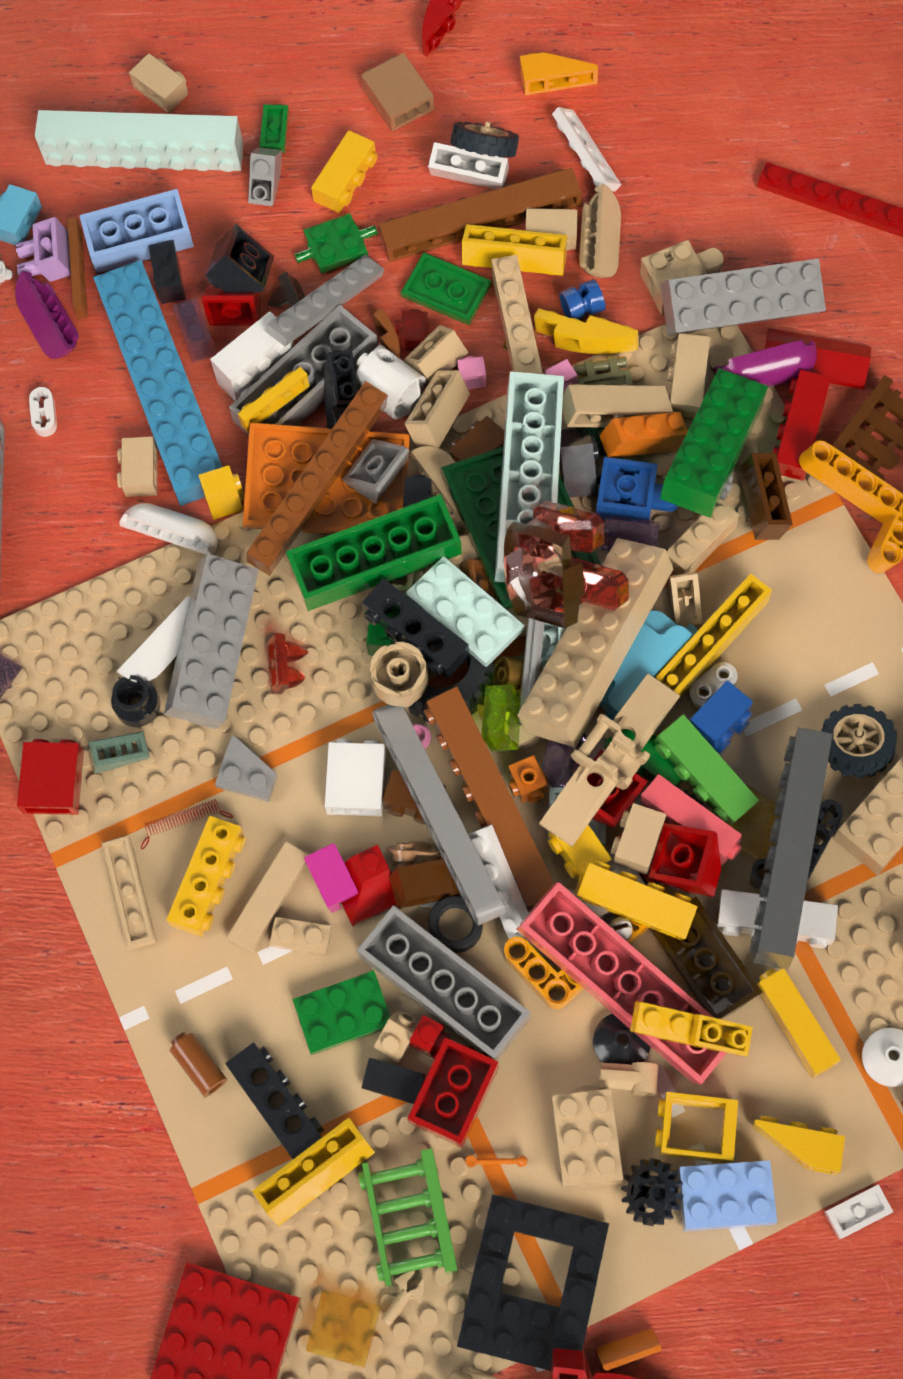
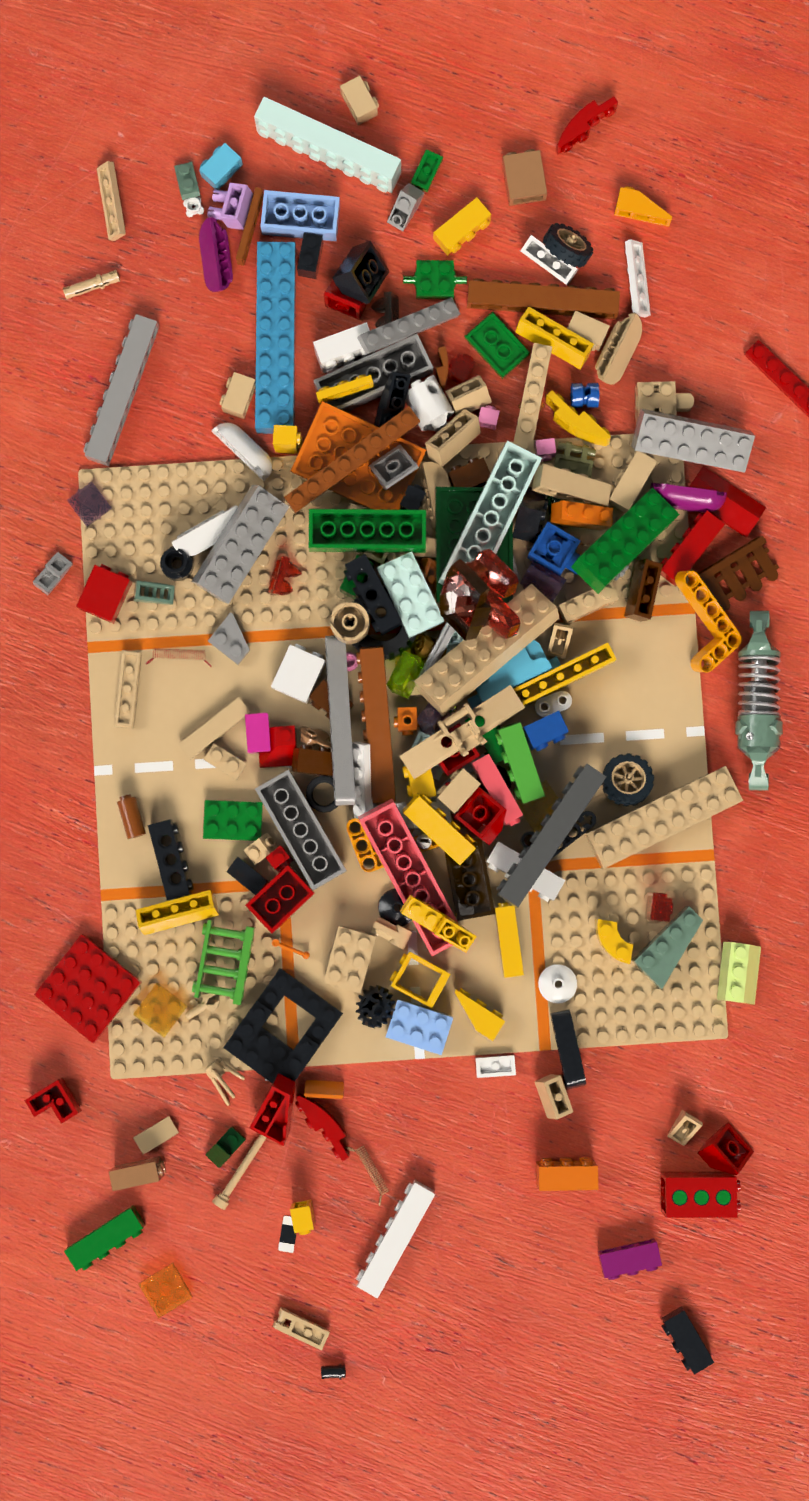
camera: 15 degrees right, 15 degrees up
white beam [29,387,57,437] -> none
yellow brick [166,816,246,937] -> none
brick [172,298,216,363] -> none

